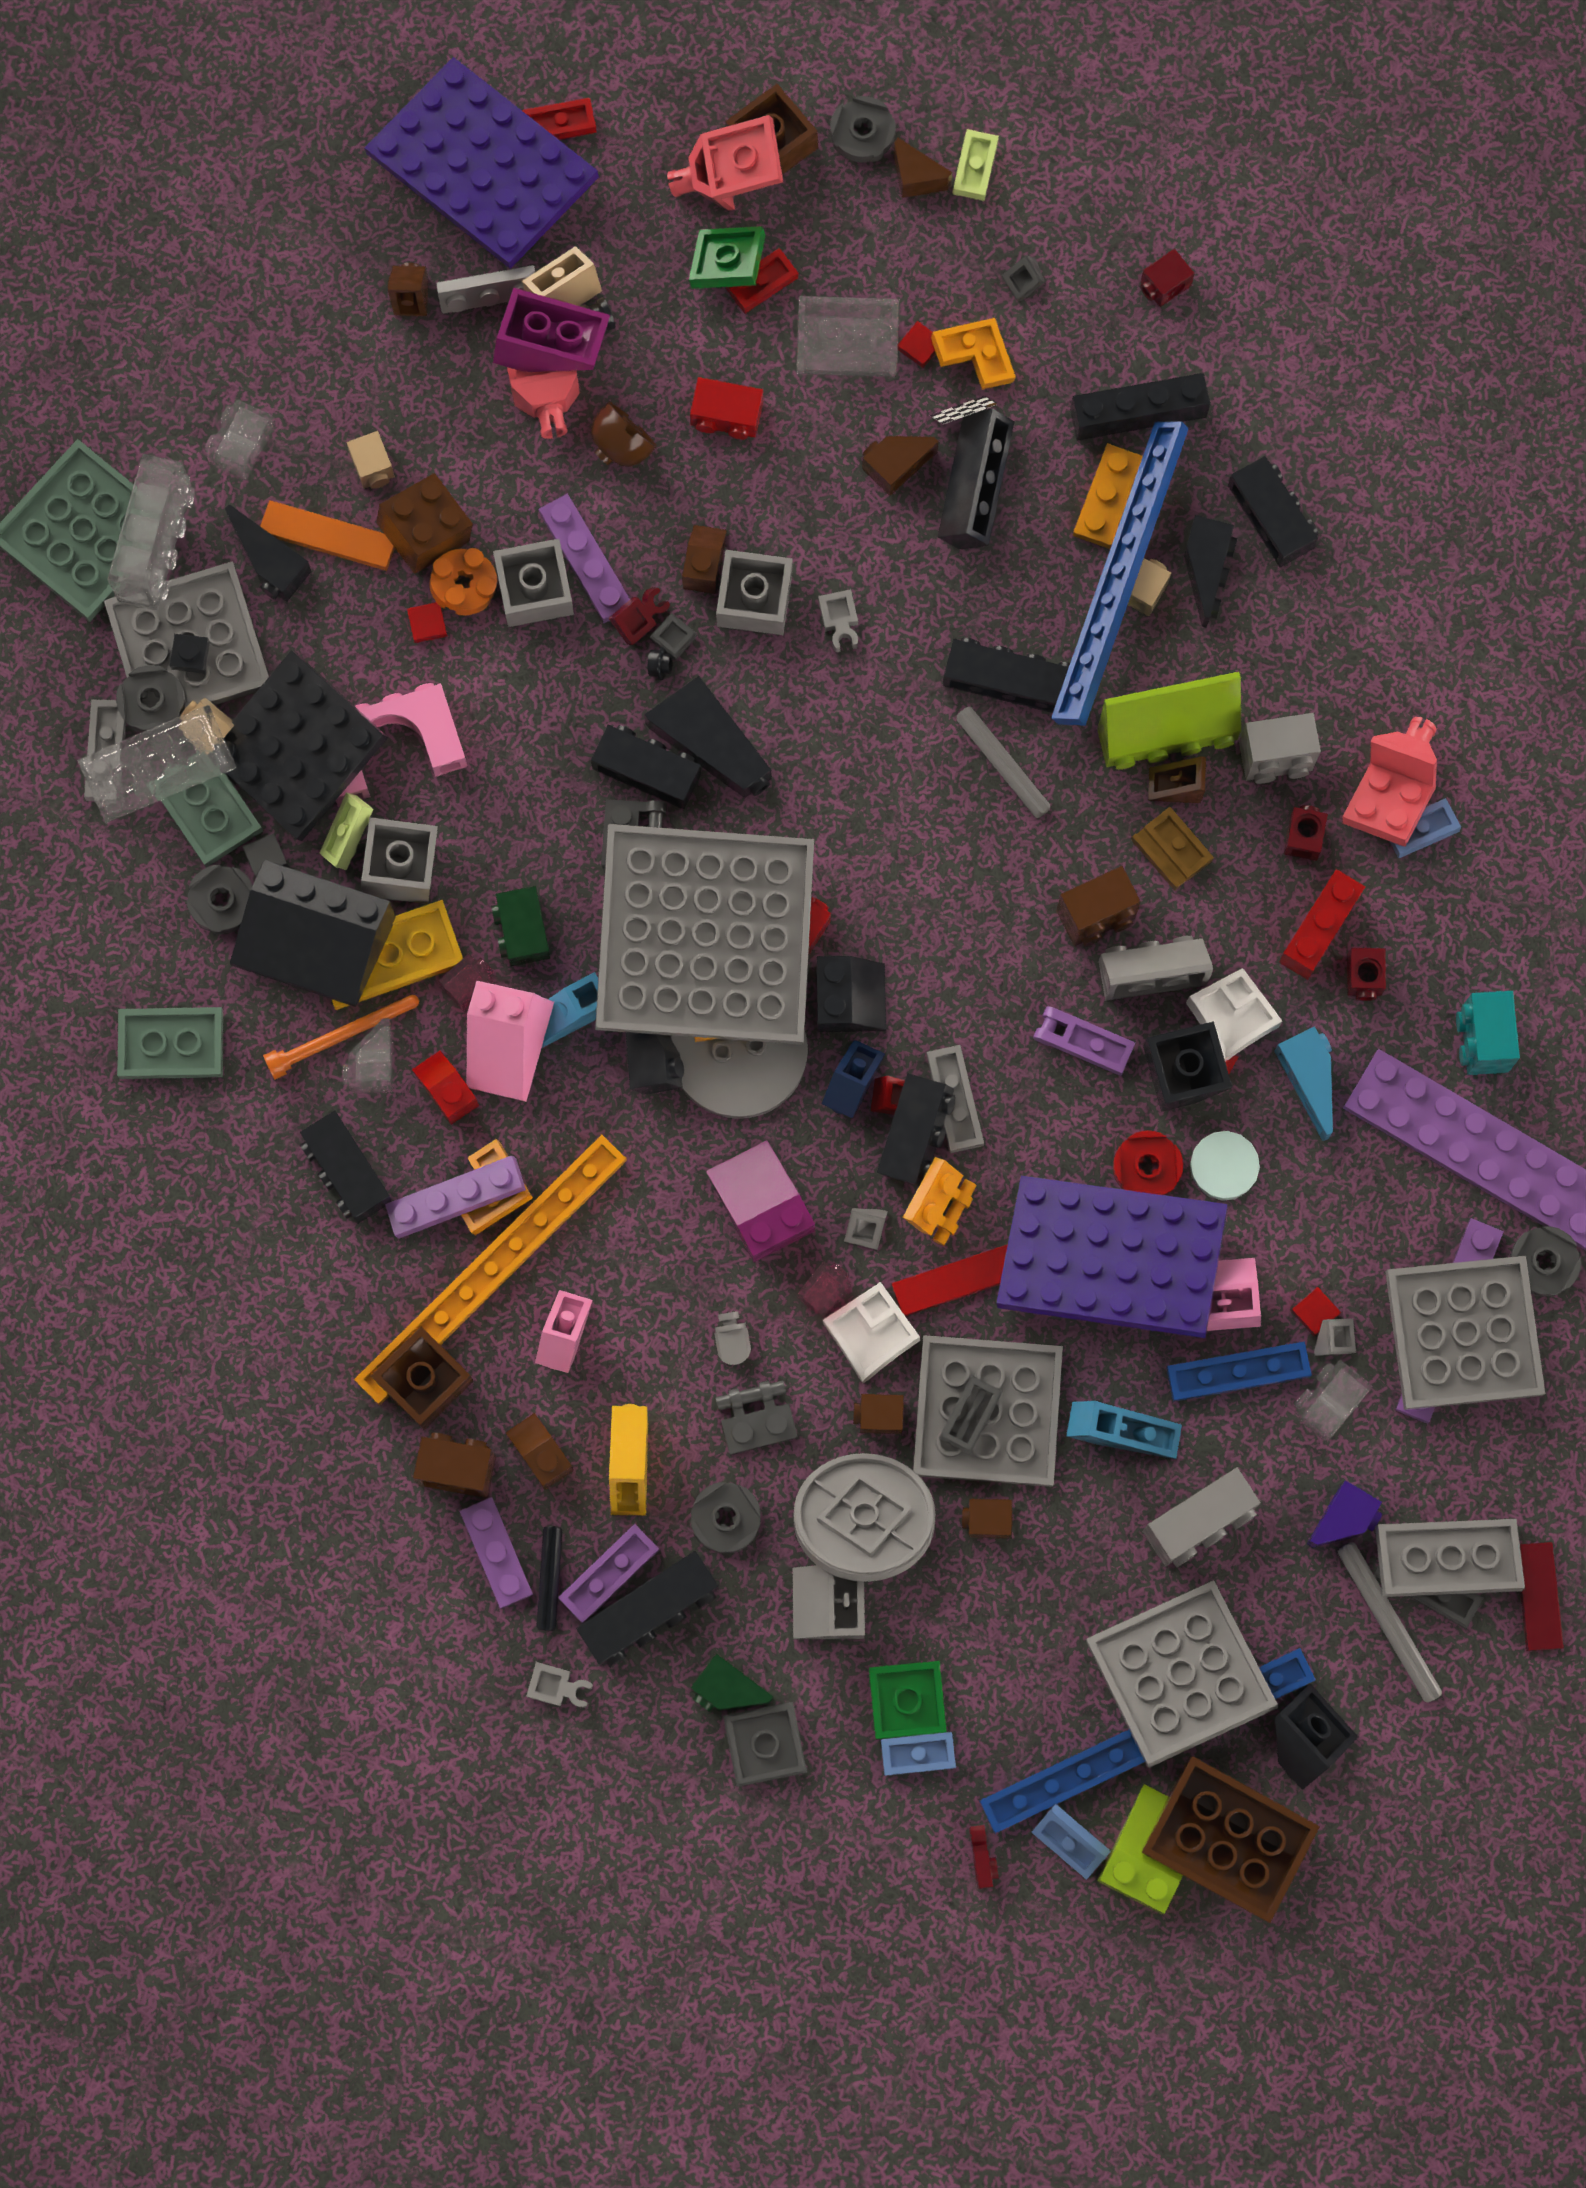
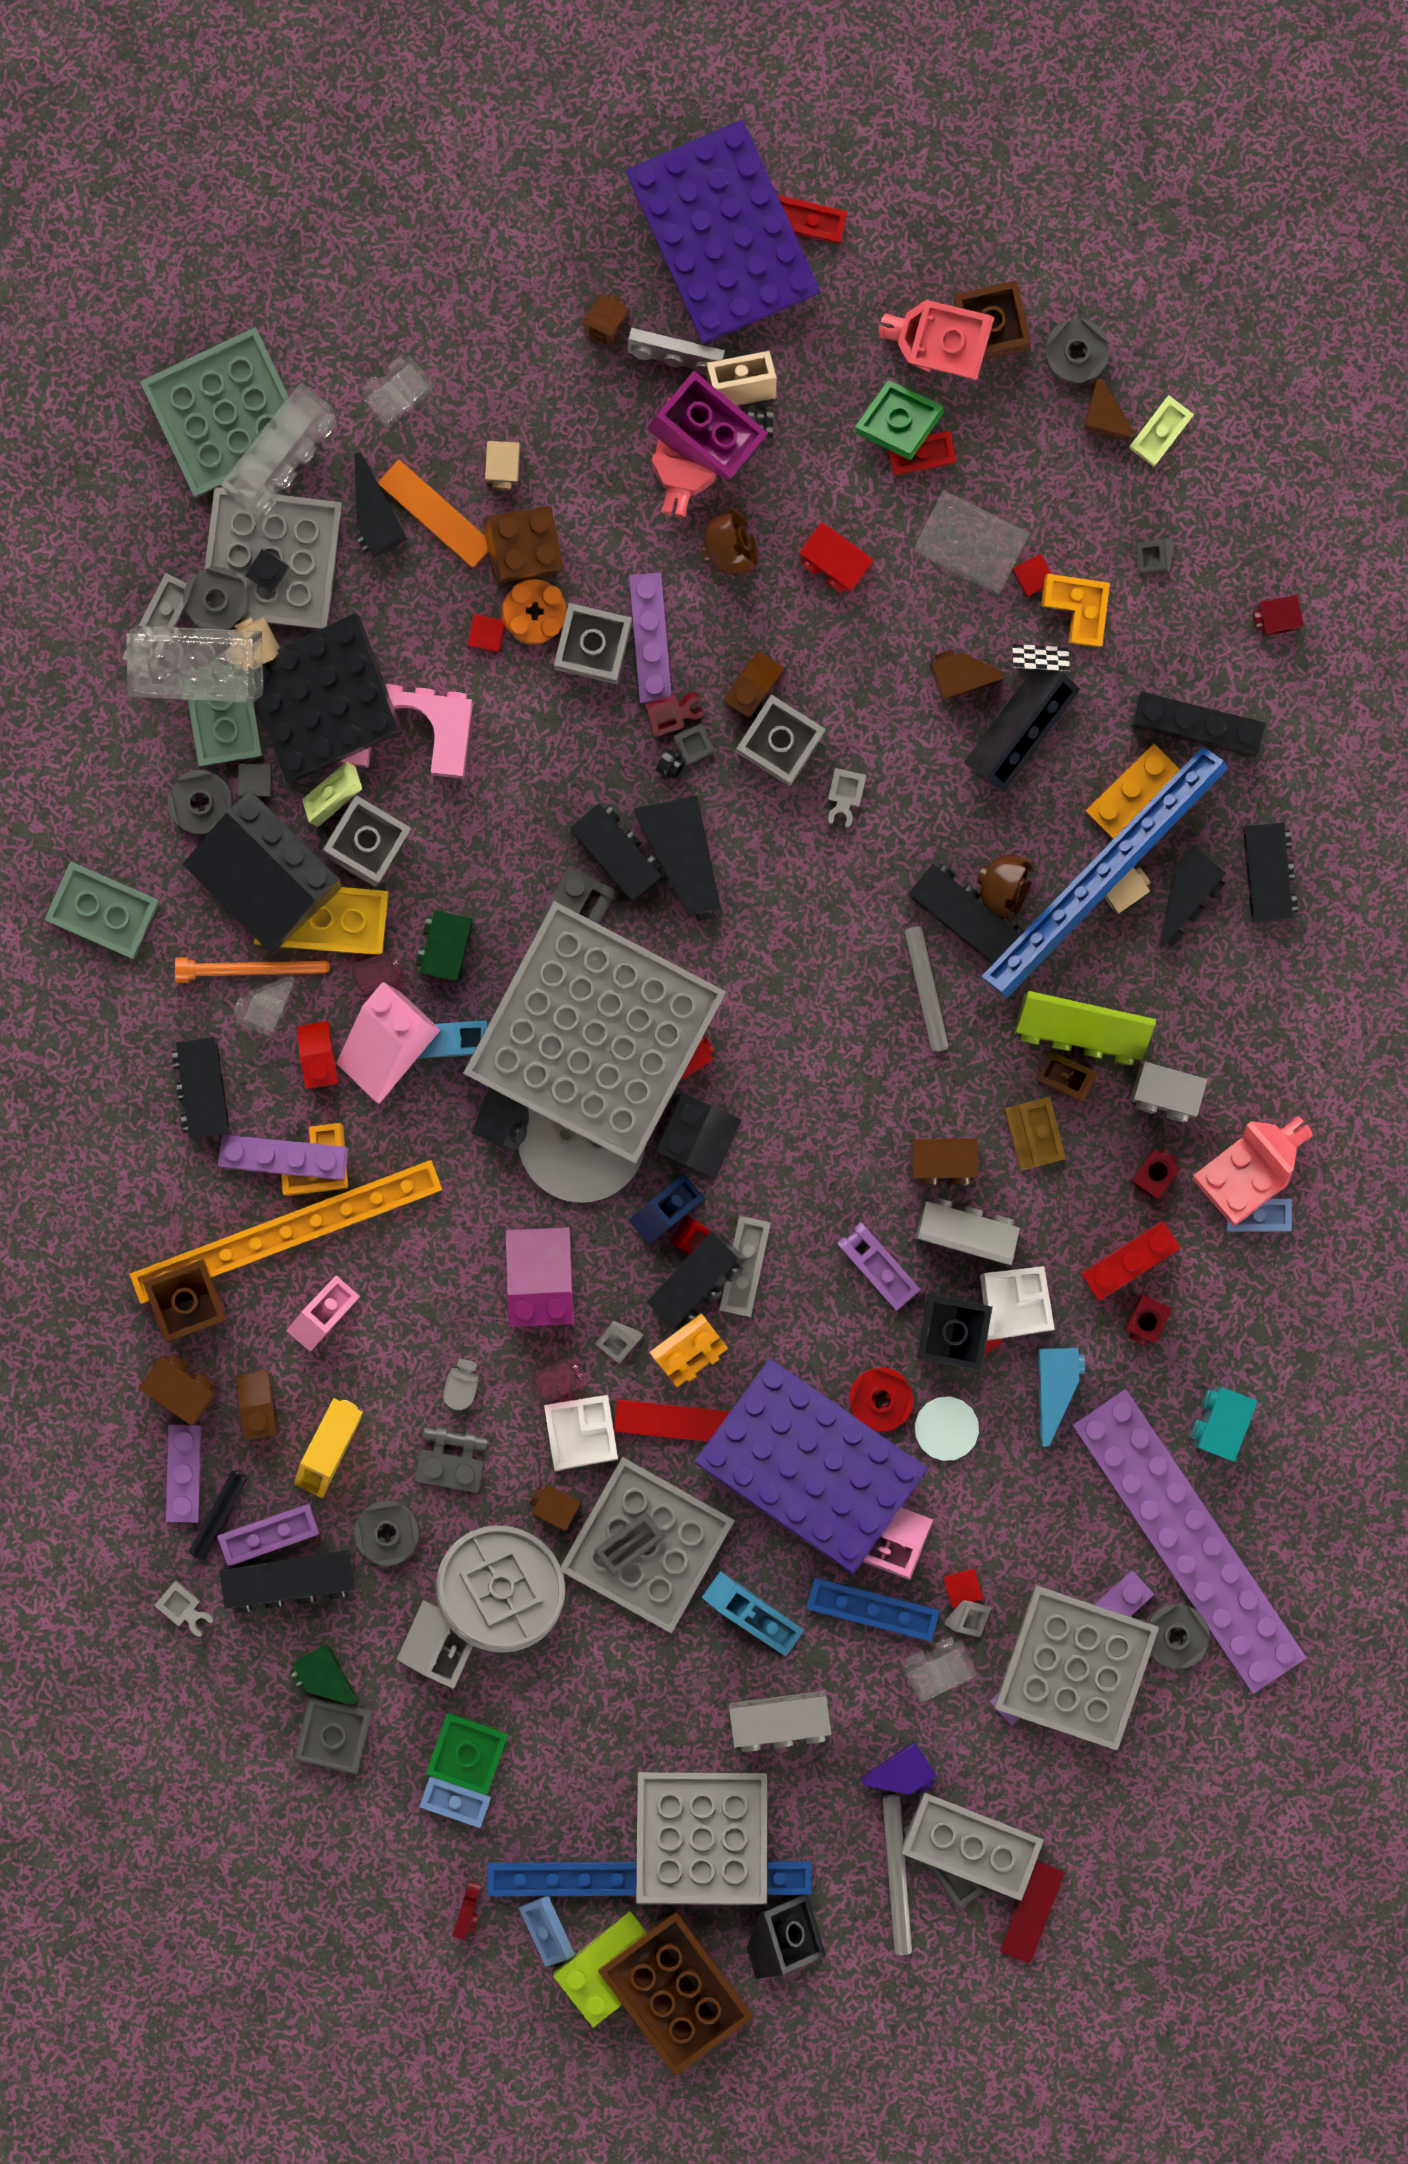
camera: 25 degrees right, 10 degrees up
reddish brown brick [962,1499,1013,1539] -> none
none -> reddish brown cylinder [977,854,1035,921]

